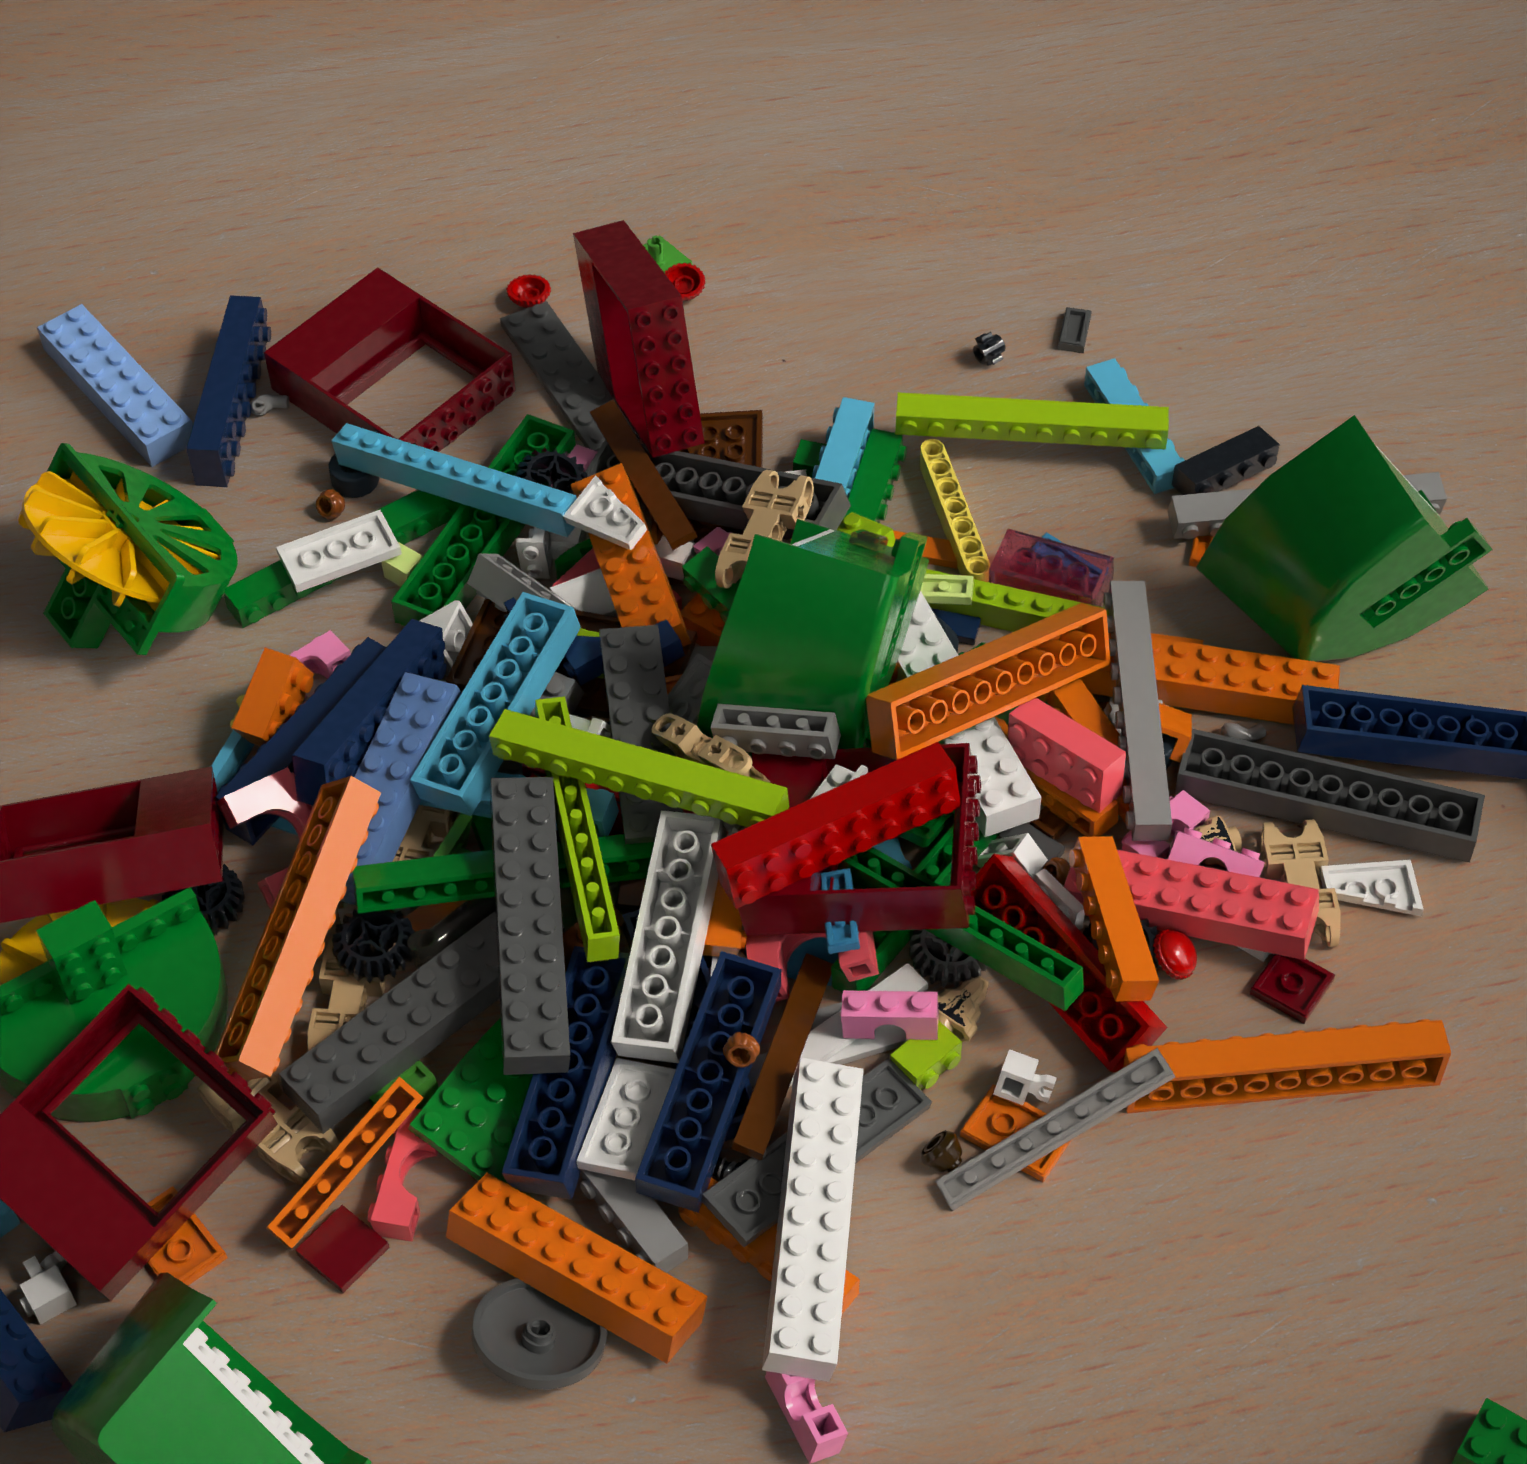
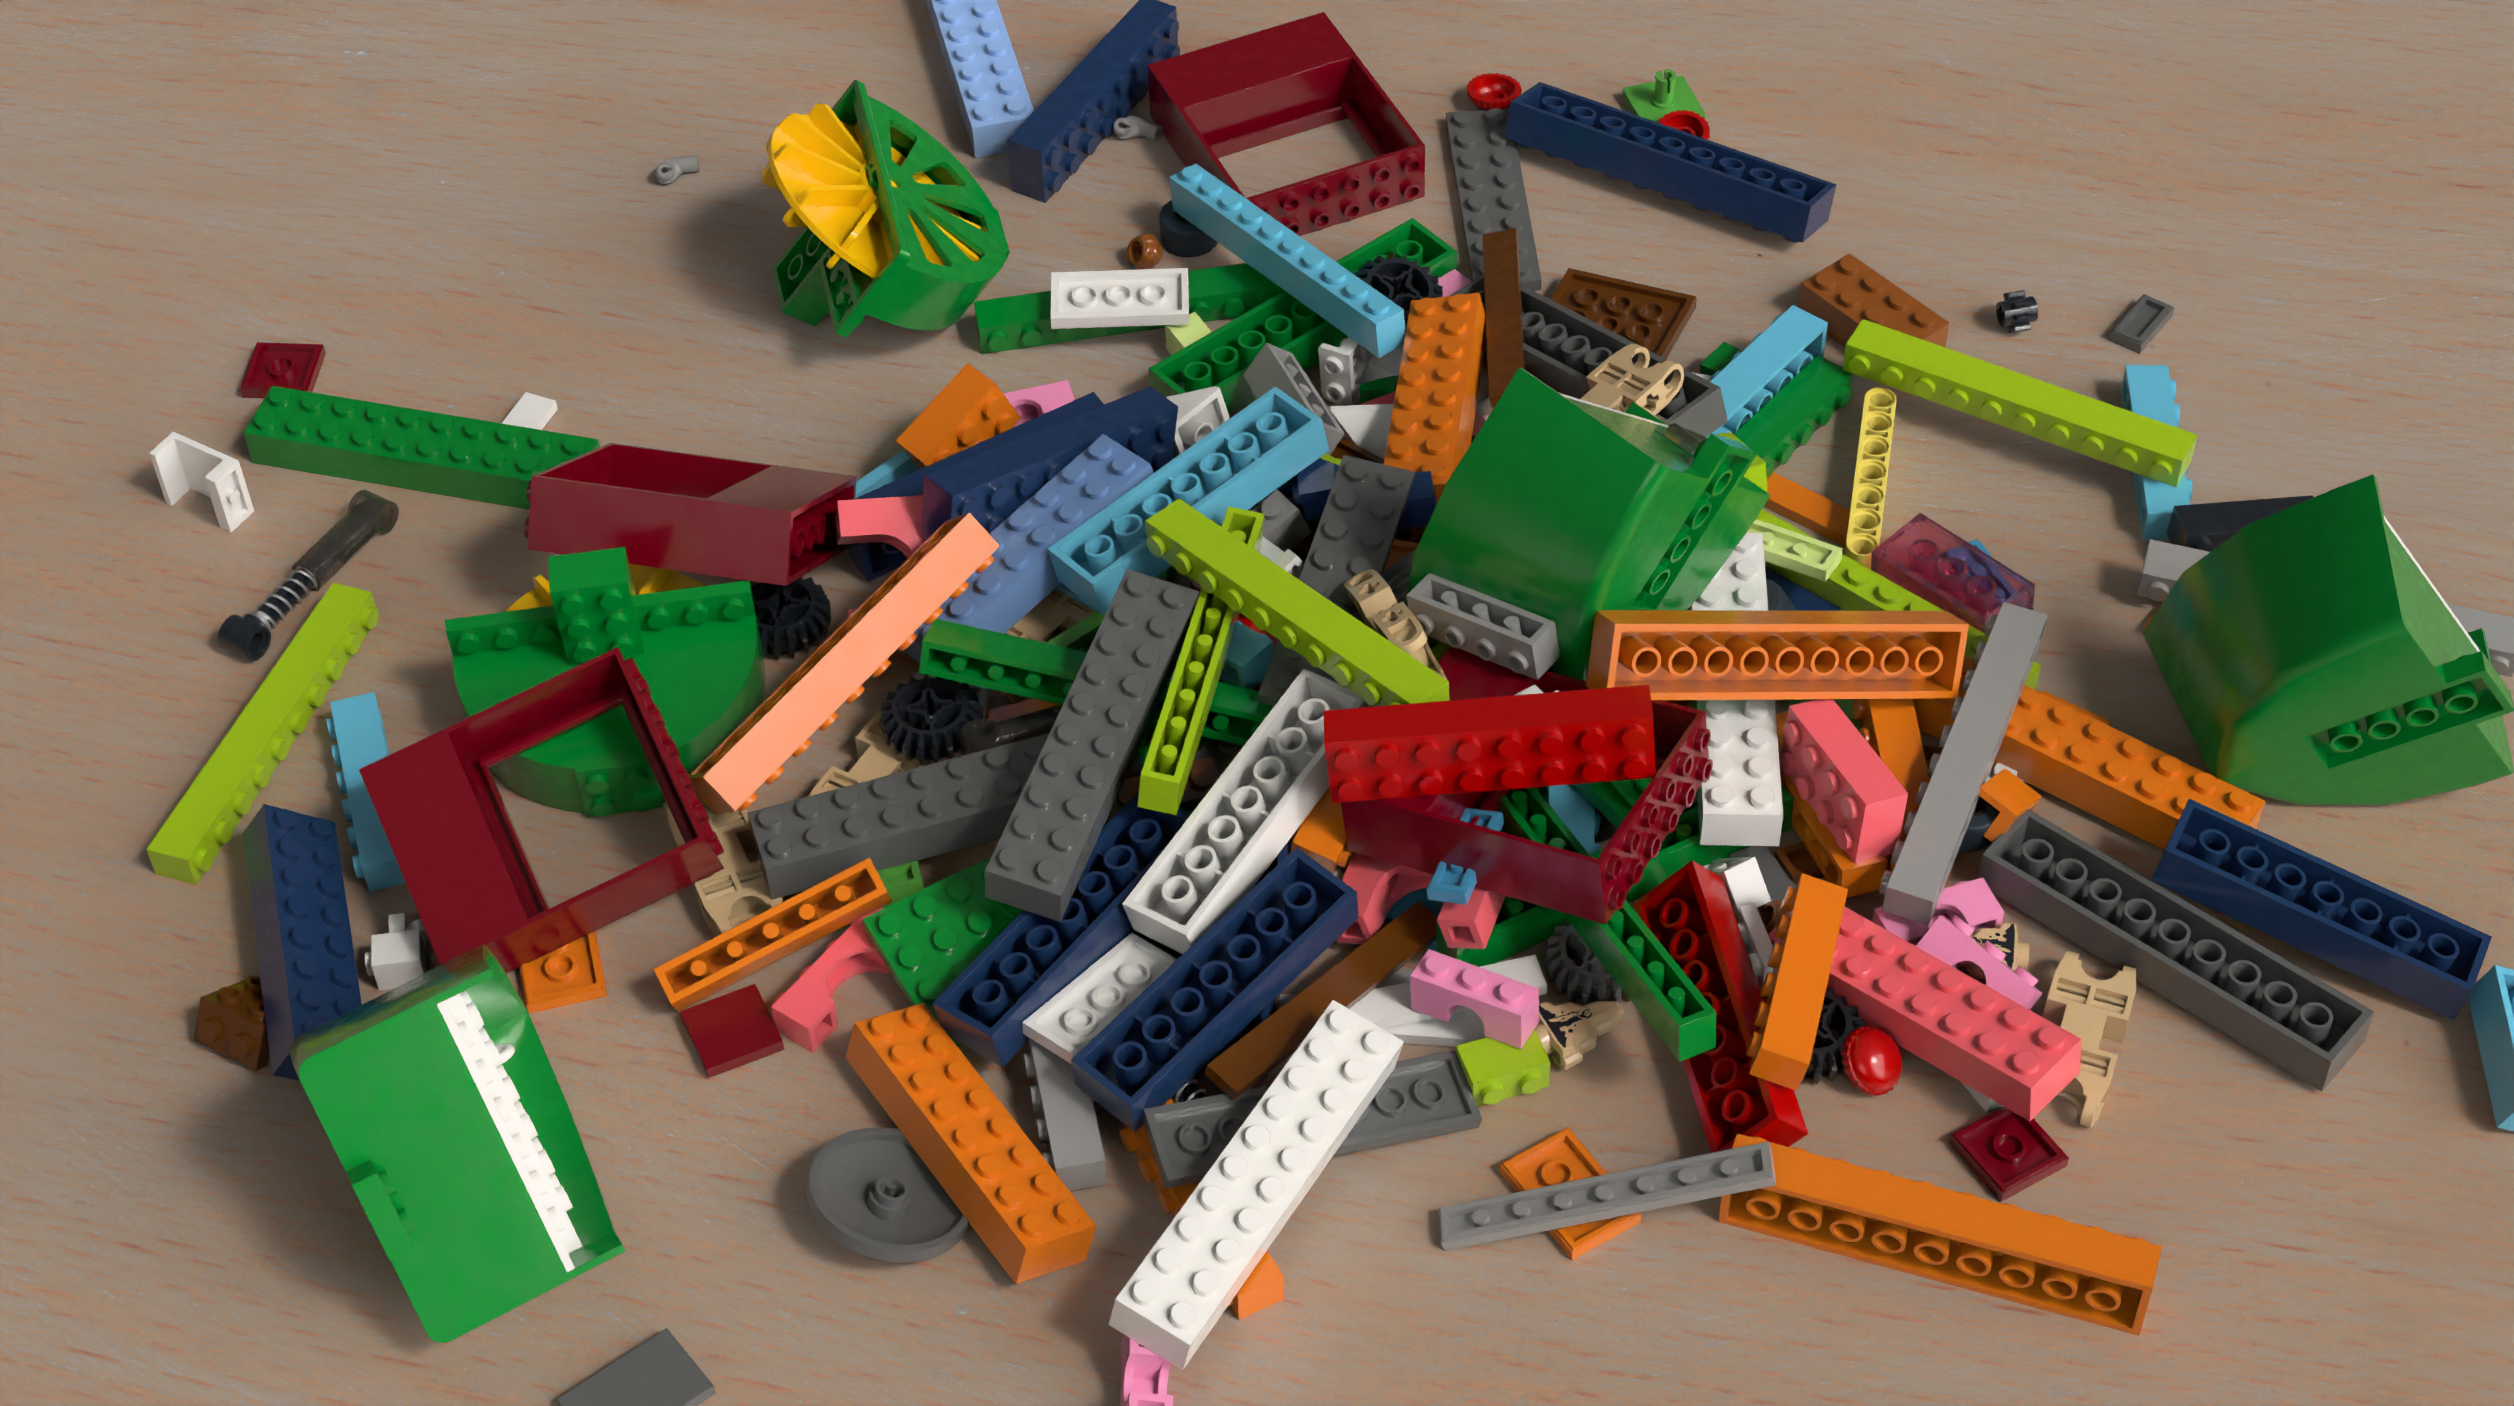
camera: 25 degrees right, 5 degrees down
white wing [563,475,647,550] -> none
dark red panel [573,220,705,458] -> none
dark orange piece [723,1032,760,1067] -> none
dark brown cone [921,1130,963,1173] -> none
white brick [993,1049,1057,1105] -> none
light grey arm [1221,722,1266,742] -> none
white wing [1320,860,1424,917] -> none
none -> dark blue brick [1505,82,1837,243]
none -> dark orange brick [1798,253,1949,347]

